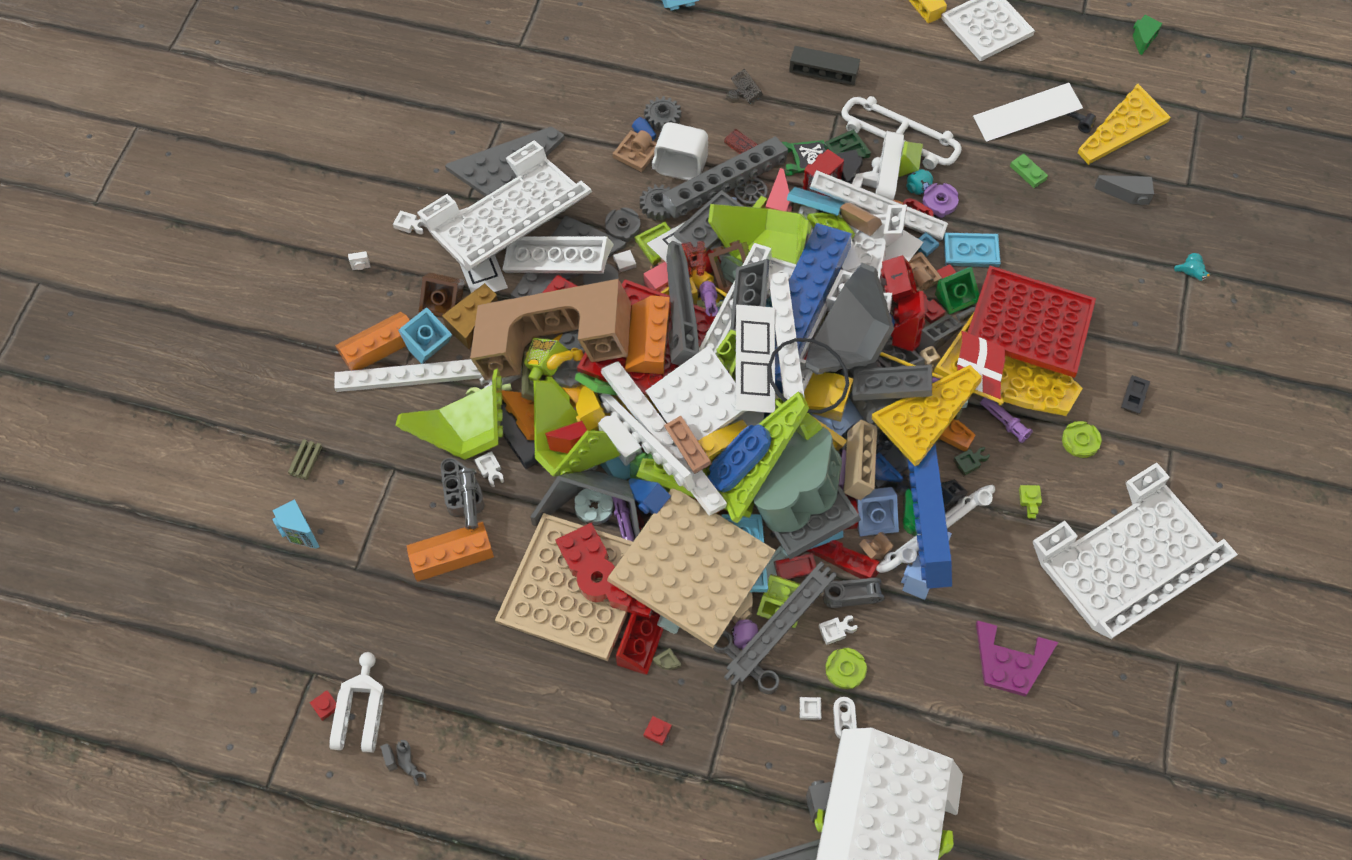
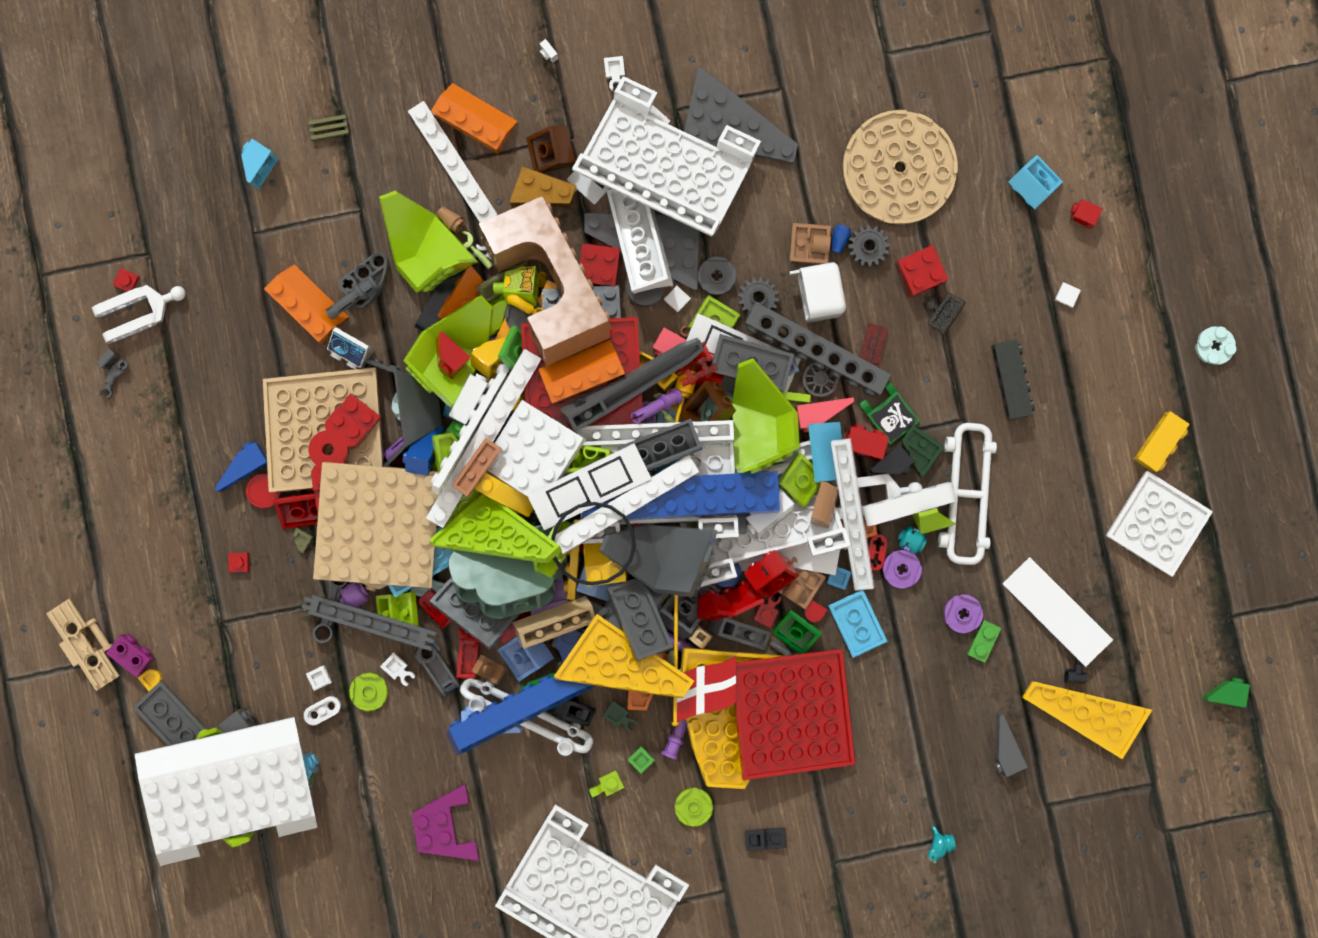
camera: 65 degrees right, 25 degrees up
medium azure slope [398,307,452,364] -> none
white plate [475,451,504,487] -> none
blue tile [708,424,771,492] -> none
none -> blue slope [215,441,267,492]
none -> red piece [246,474,280,508]
none -> slope [327,327,374,369]
none -> medium nougat cone [437,206,465,233]
none -> bright green plate [627,746,655,774]
none -> tan plate [843,110,958,225]
none -> red piece [895,245,949,298]
none -> medium lavender plate [944,594,983,633]
none -> white tile [1055,282,1081,308]

